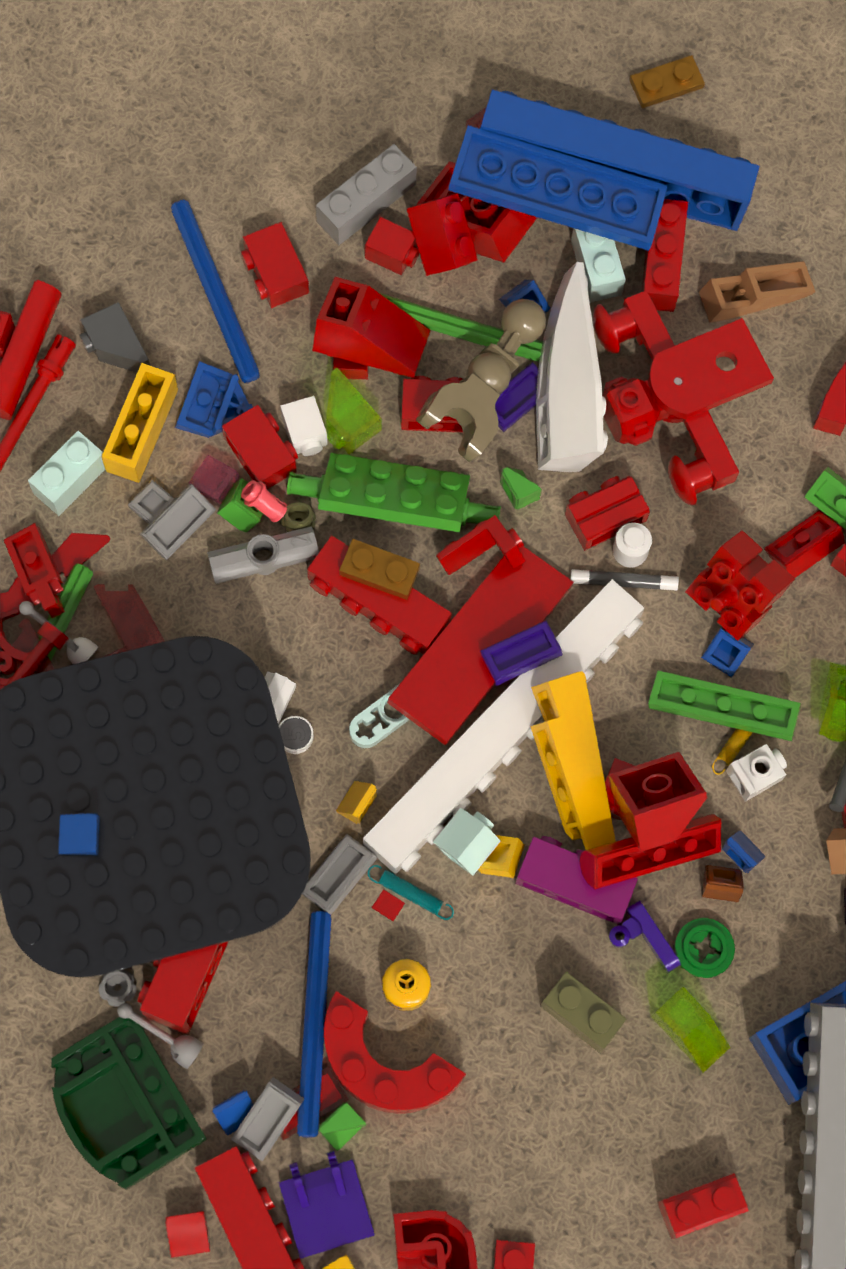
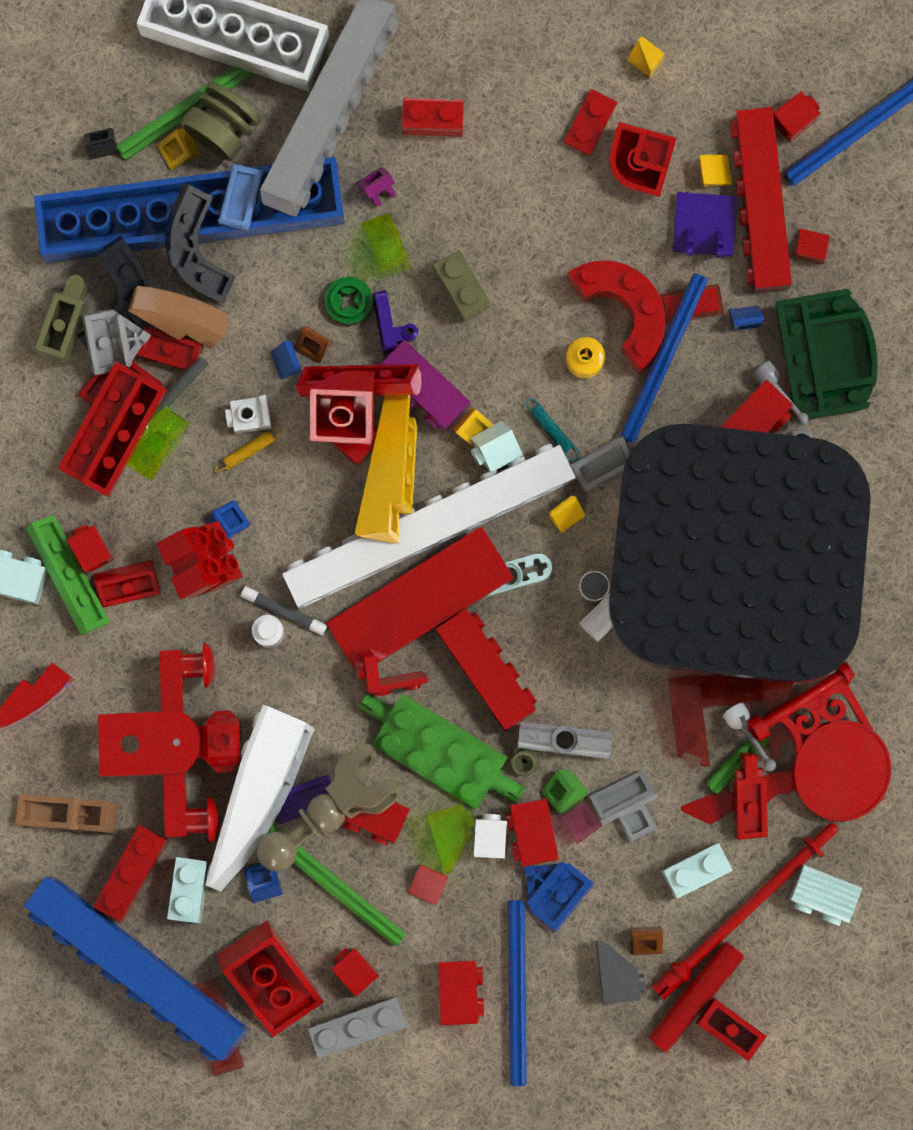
camera: 155 degrees left, 10 degrees up
blue slope [59,814,100,855] -> none
yellow brick [101,363,178,483] -> none
light grey tile [231,1077,304,1161] -> none
coral pin [241,480,287,522] -> none
red slope [312,277,431,378] -> none
bright green slope [319,1102,366,1151] -> none
pearl gold plate [339,538,420,600] -> none
red window [372,889,405,921] -> none
red brick [406,193,478,276] -> none
blue plate [448,125,668,251] -> none
dark purple tile [480,621,563,686] -> none
bright green slope [500,467,542,510] -> none
red brick [565,476,650,551] -> none
pearl gold plate [629,55,705,109] -> none
bright green plate [648,670,801,741] -> none
none -> magenta tile [357,167,395,206]
none -> dark orange slope [630,926,663,955]

